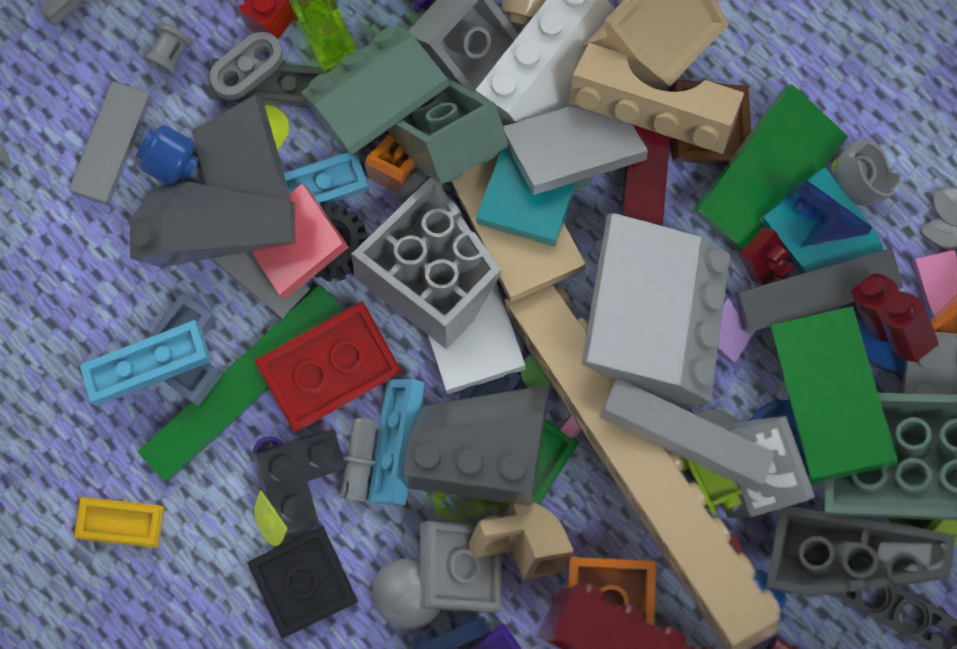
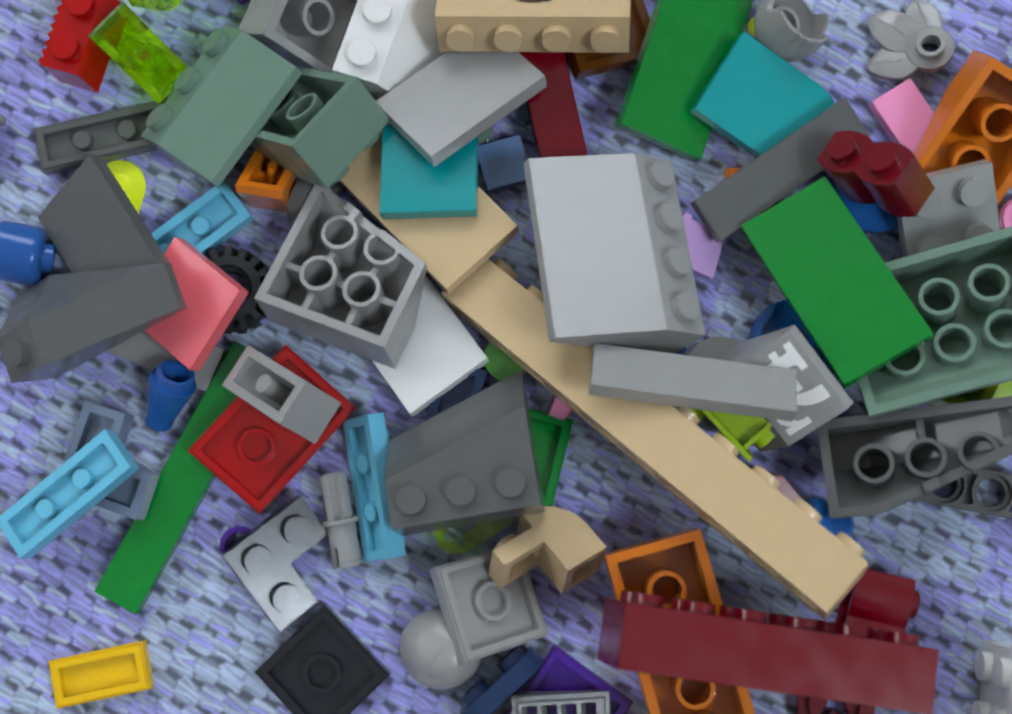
camera: 10 degrees left, 5 degrees up
light grey plate [210,32,283,100] -> none
neon yellow piece [254,490,288,546] -> none
dark red tile [739,226,794,285] -> none
clear blue slope [785,179,873,248] -> none
none -> blue cone [145,360,197,432]
none -> light grey slope [222,345,341,444]
none -> medium blue tile [479,135,527,194]

